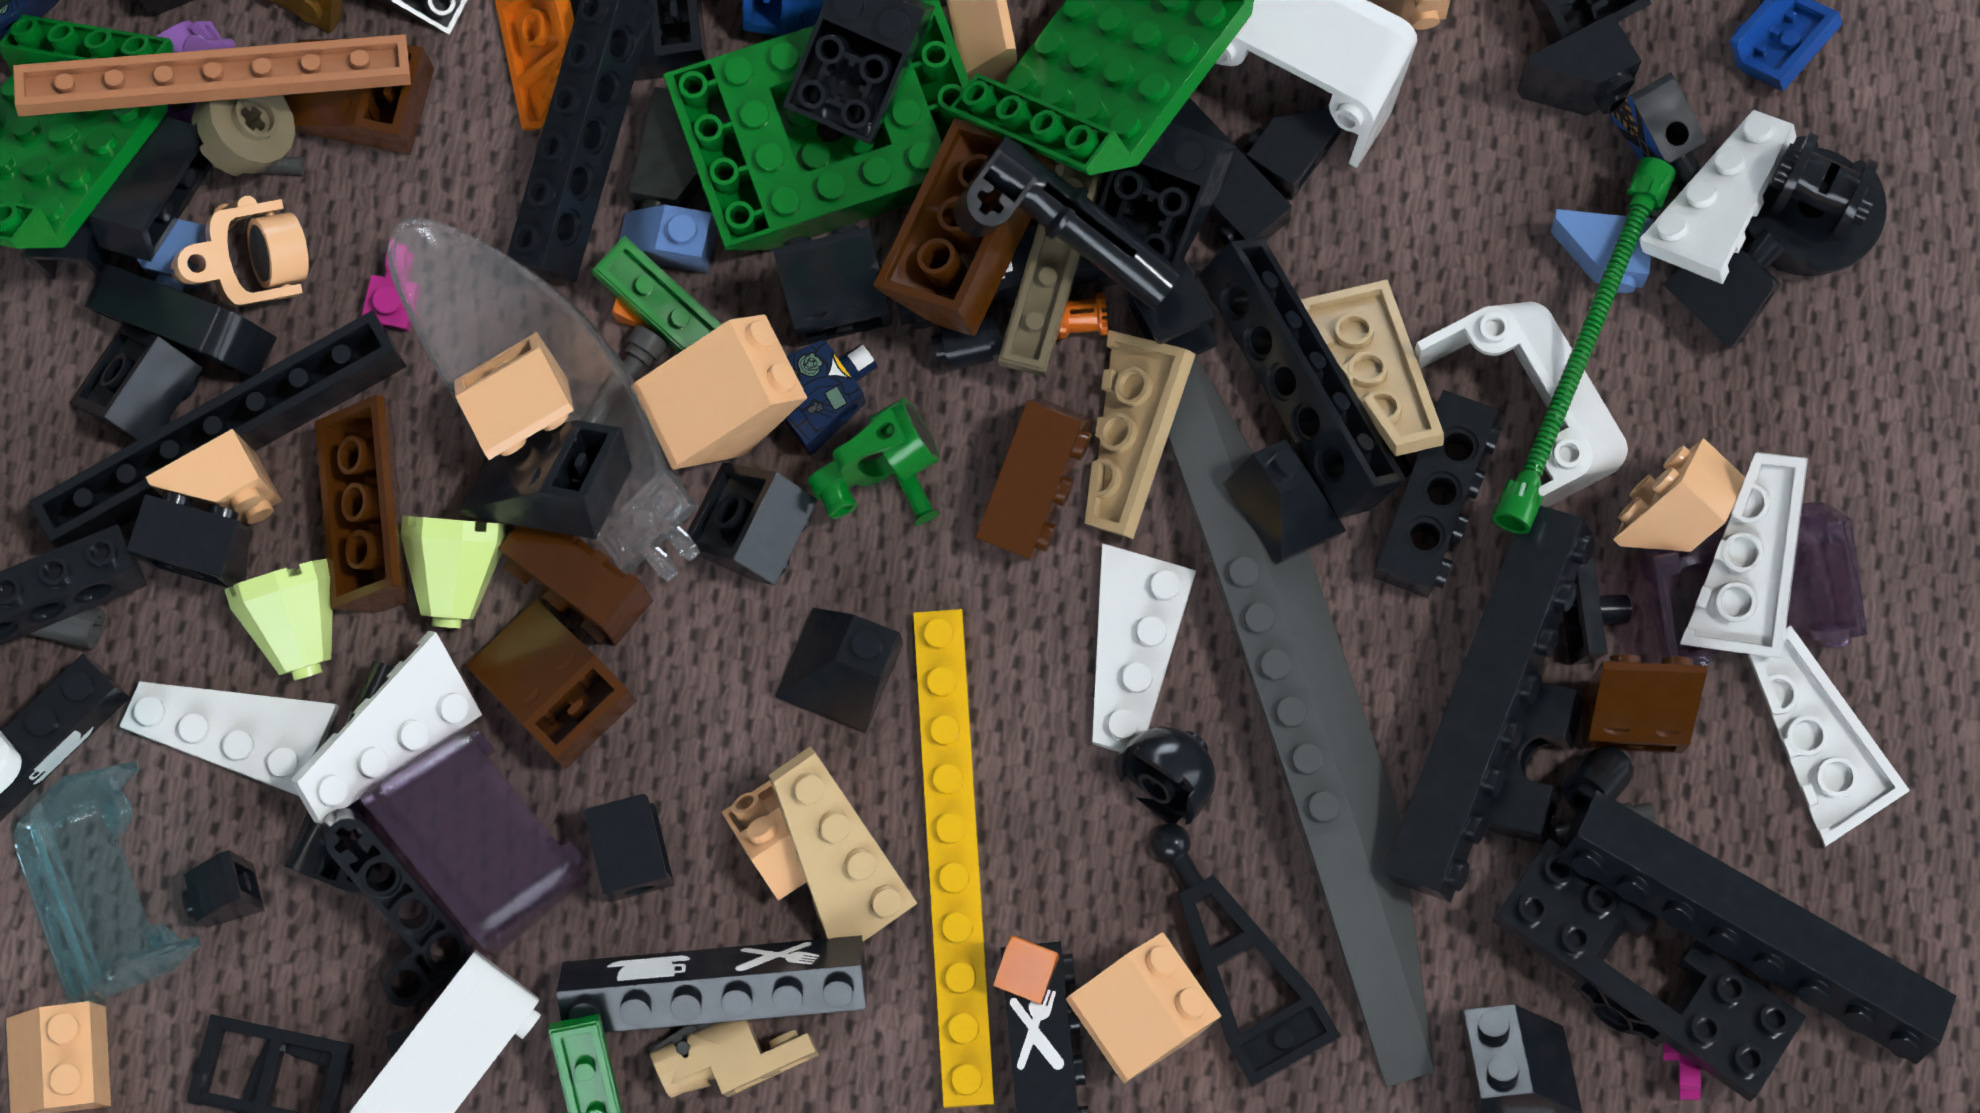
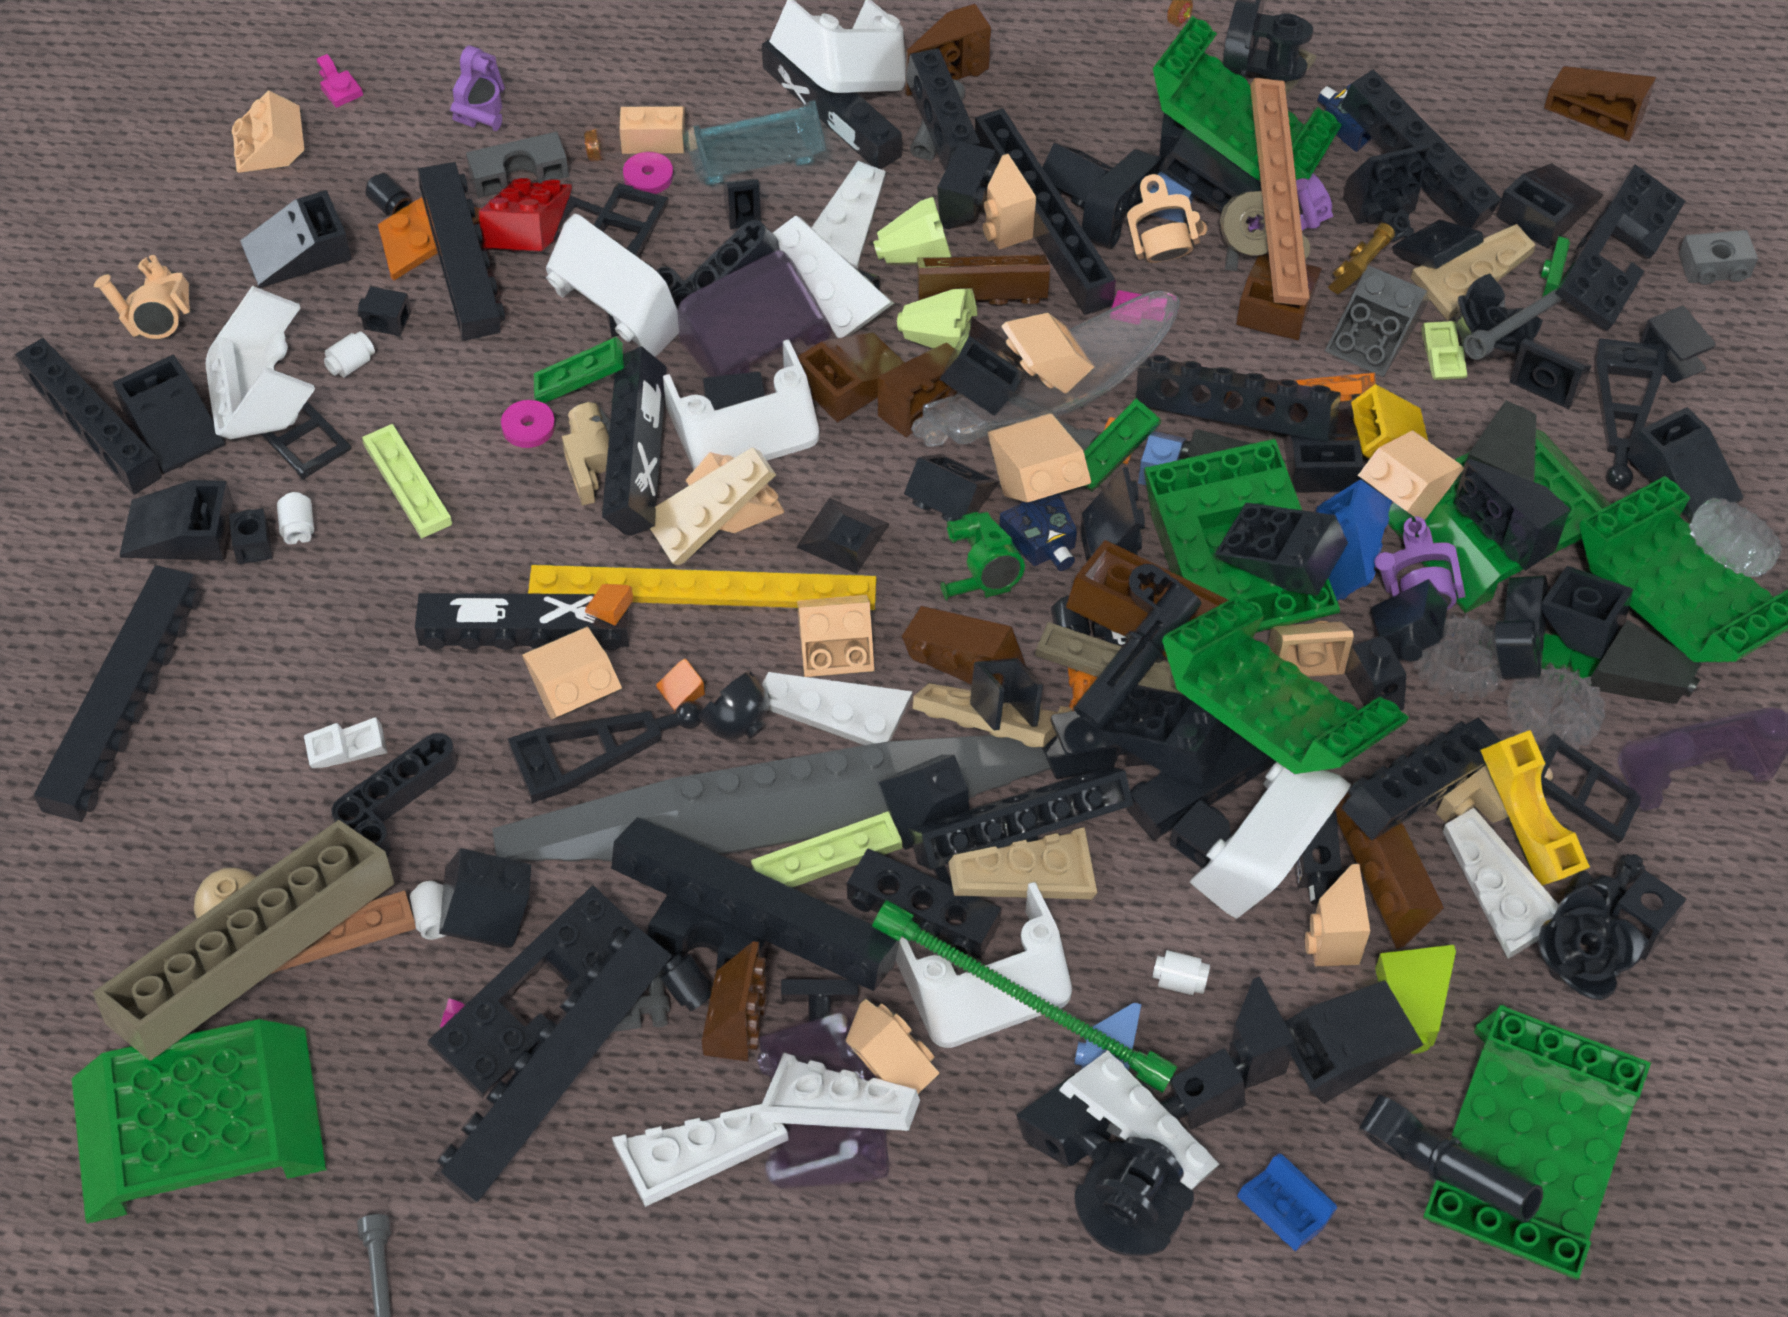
camera: 85 degrees right, 20 degrees down
none -> dark pink piece [623,152,673,194]
none -> slope [656,659,705,711]
none -> white windscreen [663,339,819,470]
none -> yellowish green plate [751,811,902,888]
none -> light nougat slope [797,595,875,677]
none -> black piece [970,658,1043,731]
none -> white brick [1152,950,1210,996]

